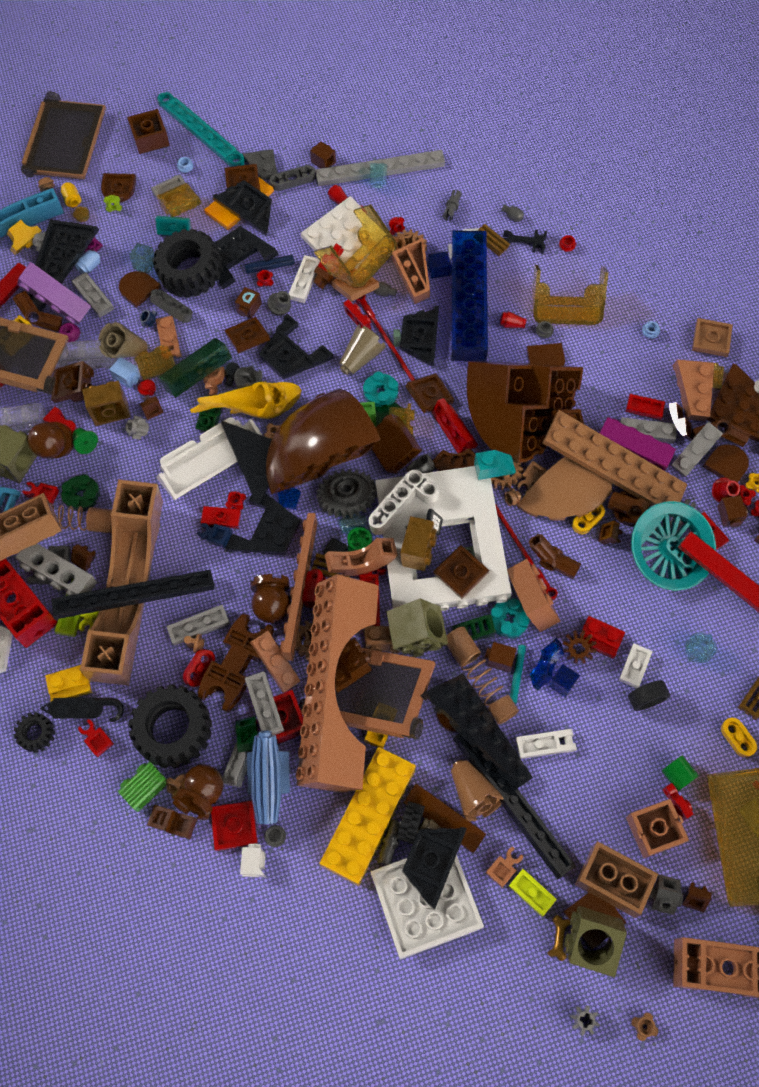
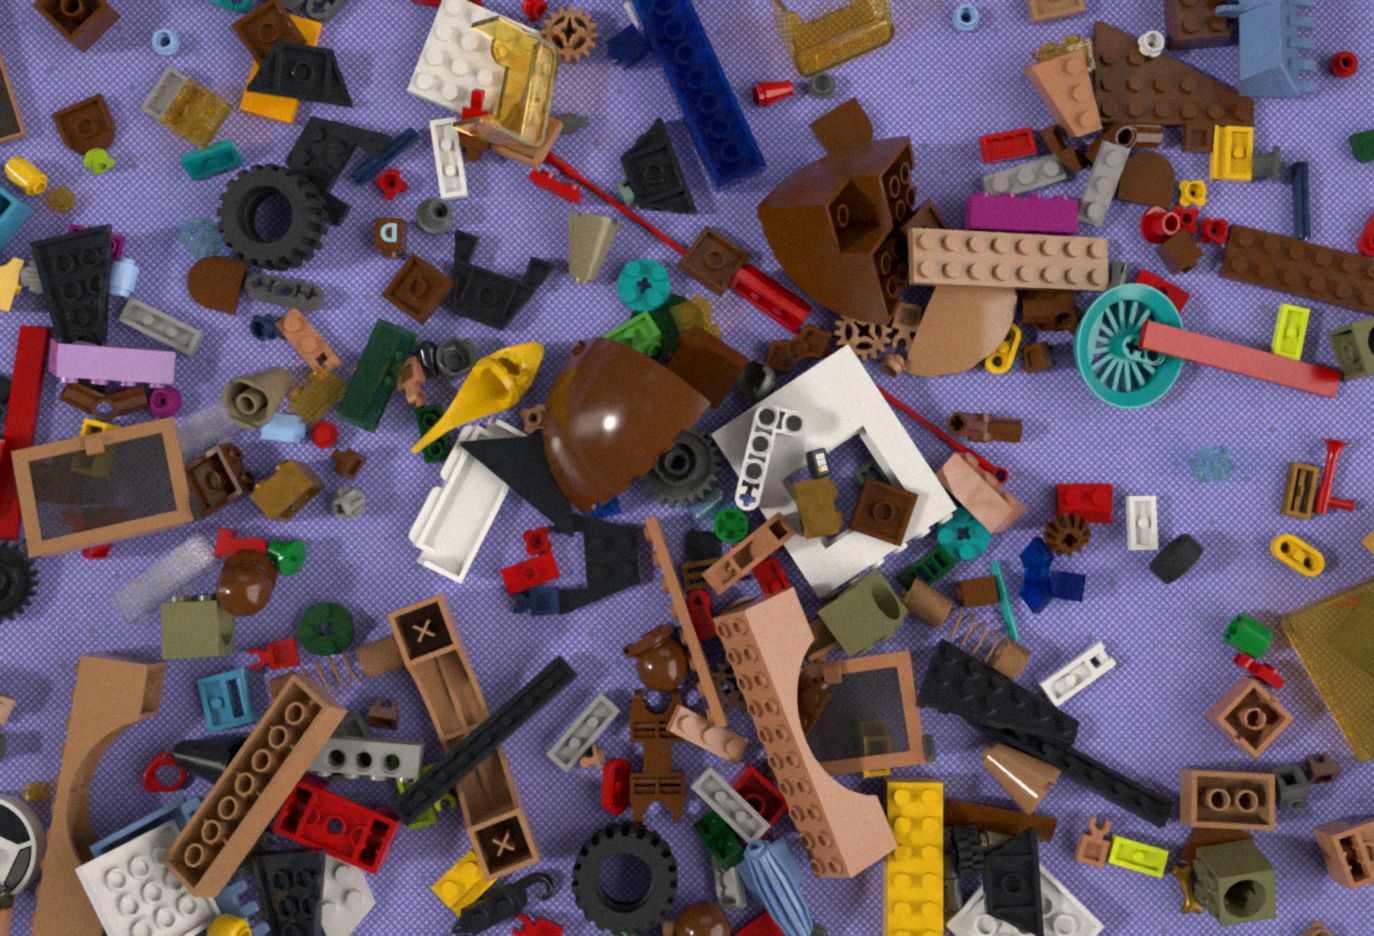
camera: 30 degrees left, 20 degrees up
nougat wedge [392,238,430,305] -> none
teal slope [474,450,516,480] -> none

